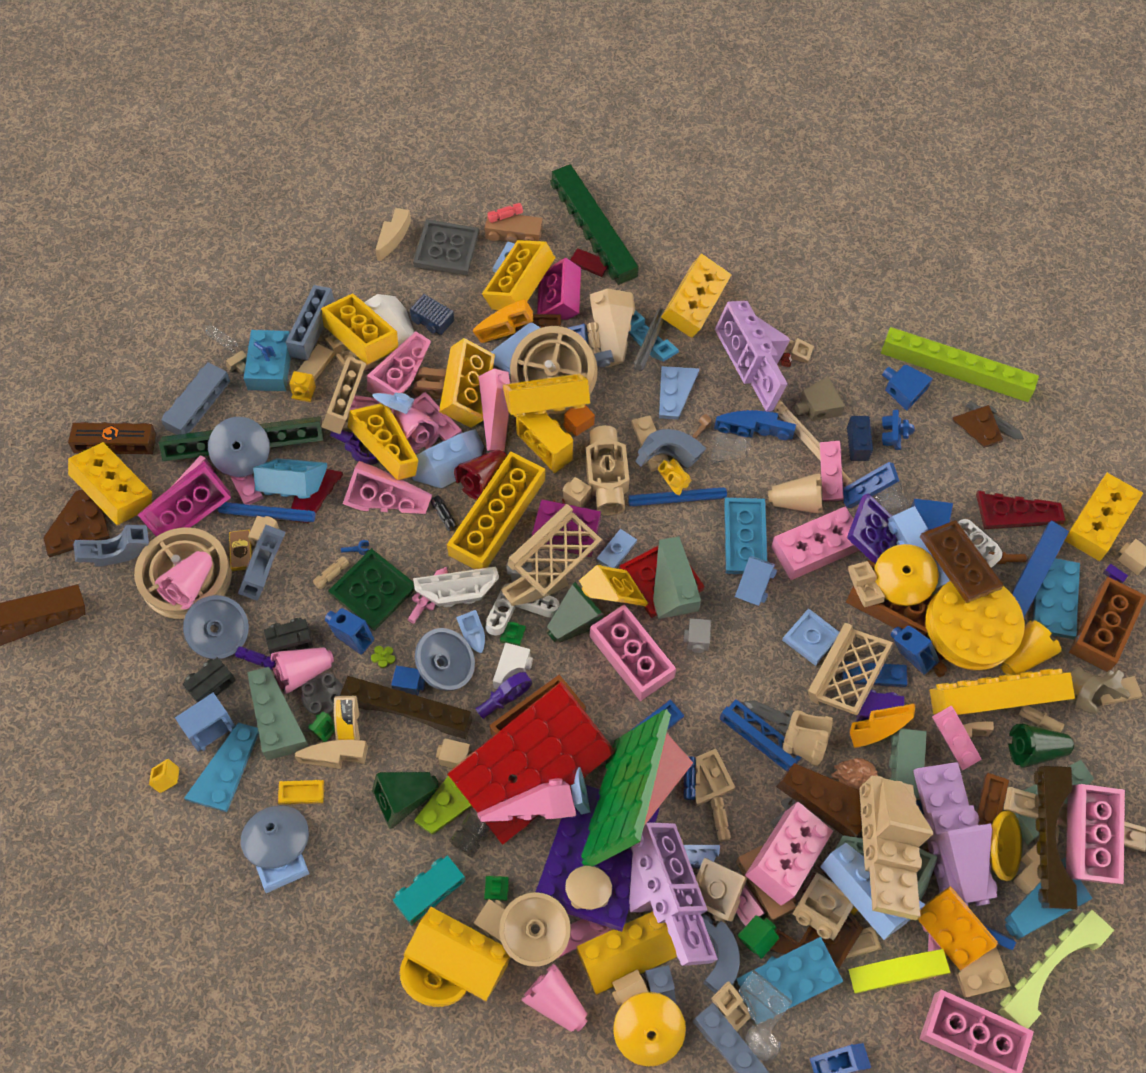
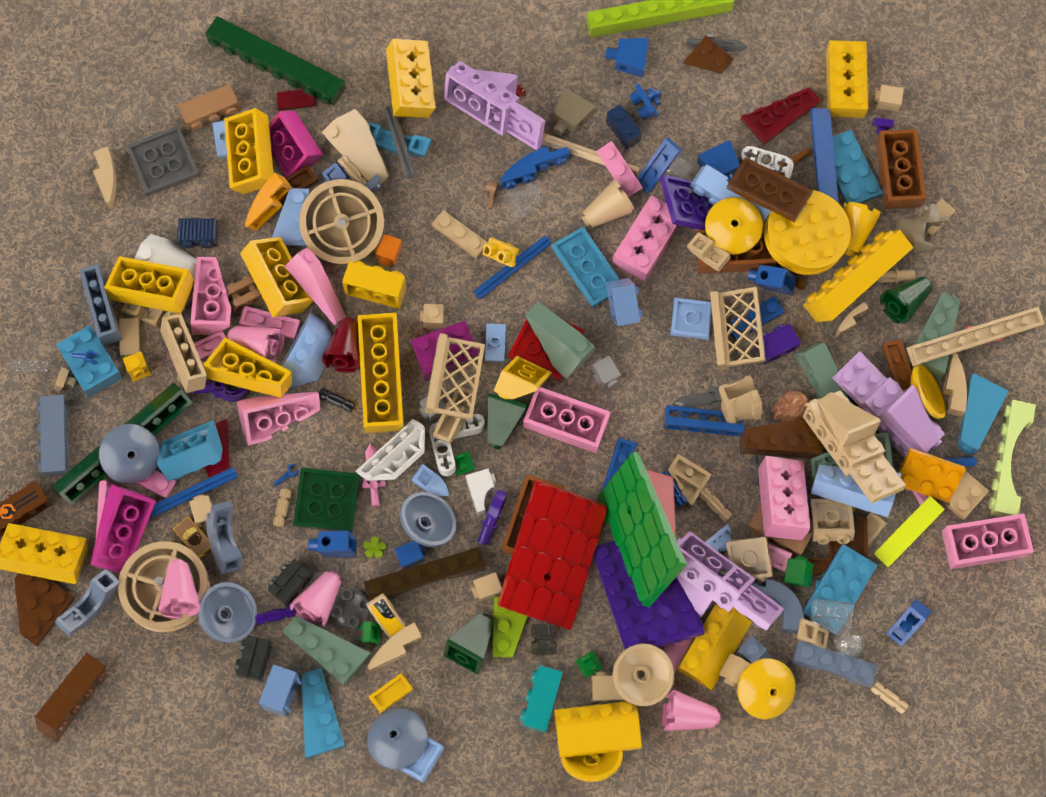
camera: 35 degrees left, 10 degrees up
yellow slope [149,759,179,793] -> none
light blue plate [372,392,414,414] -> none
bright pink wedge [478,779,576,822] -> none
coral axle [487,203,523,223] -> none
yellow slope [503,374,590,417] -> none
tan dish [565,866,612,910] -> none
light blue plate [571,767,590,814] -> none
tan brick [585,425,630,515] -> none
sand blue arch [635,429,706,469] -> none
light blue wing [659,366,700,419] -> none
tan slope [782,338,814,363] -> none
light orange slope [849,704,915,748] -> none
bright pink plate [932,706,982,770] -> none
dark brown arch [1034,766,1078,909] -> none
bright pink brick [1066,784,1125,884] -> none

